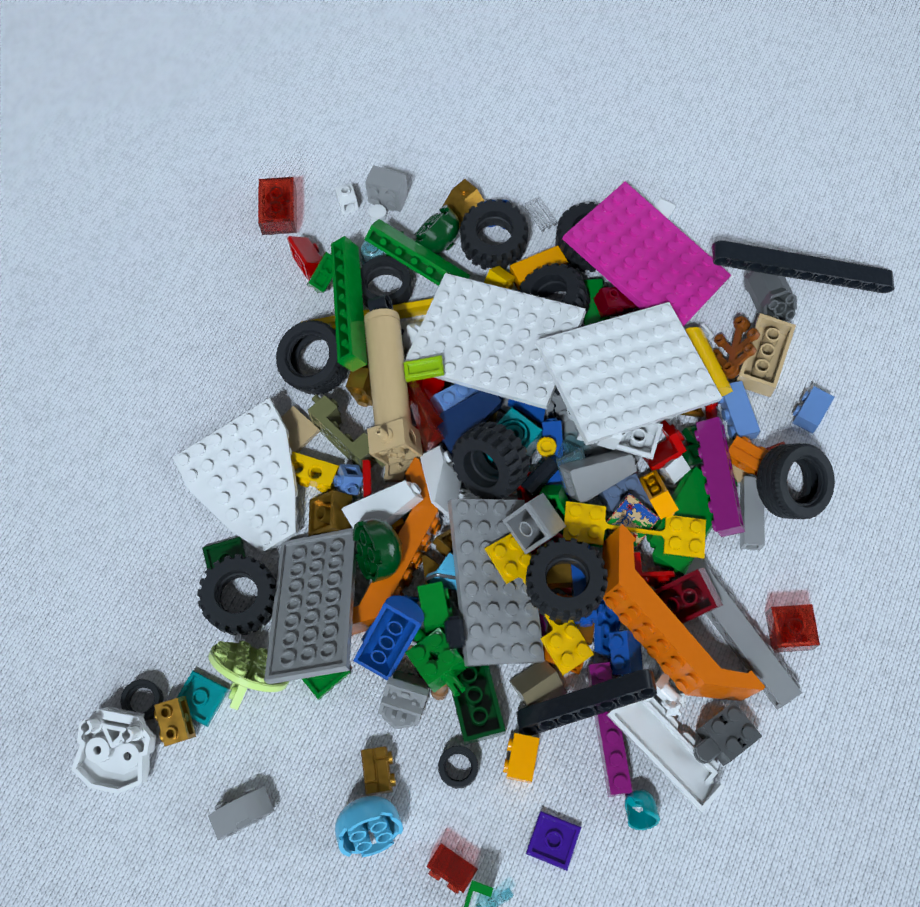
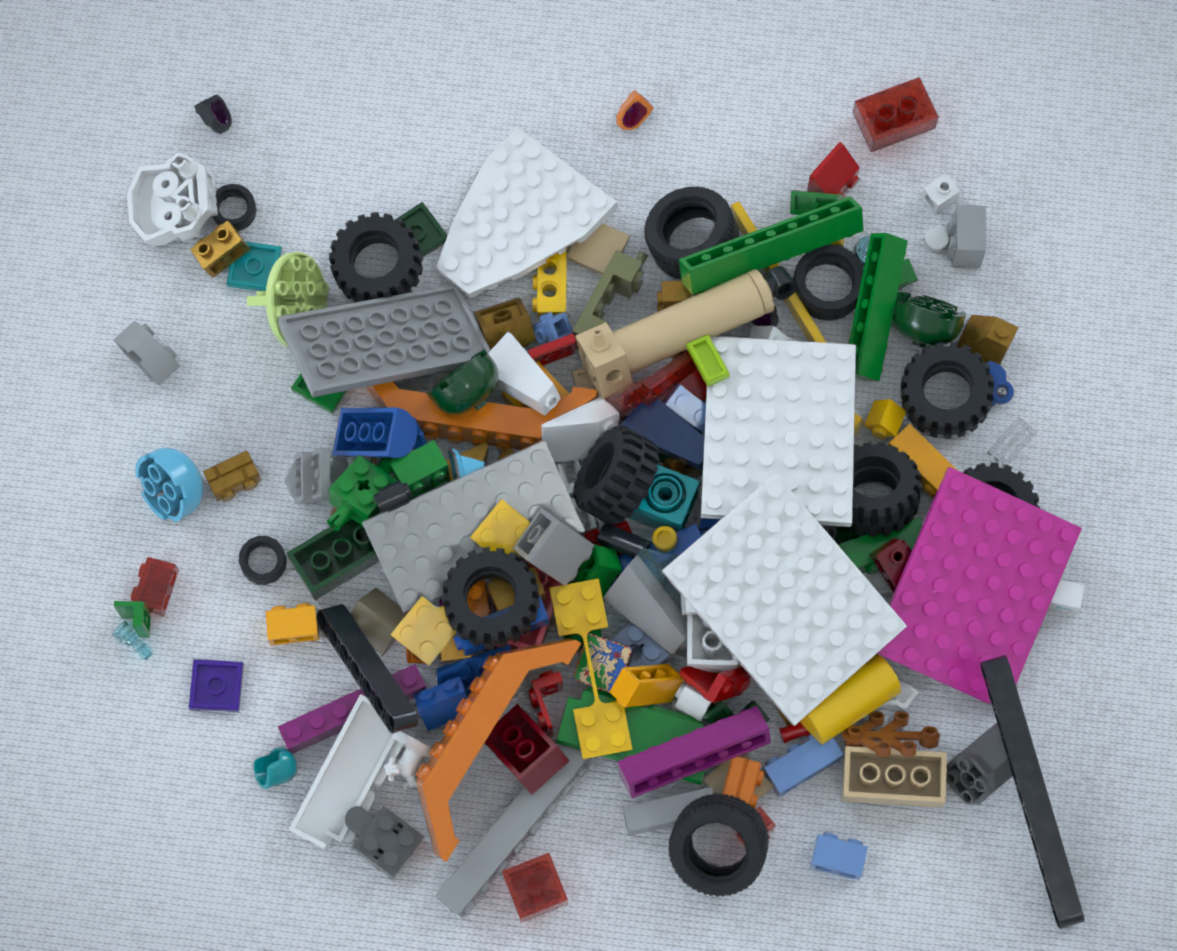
camera: 70 degrees right, 5 degrees up
none -> black rock [194,94,232,134]
none -> rock [616,90,654,130]

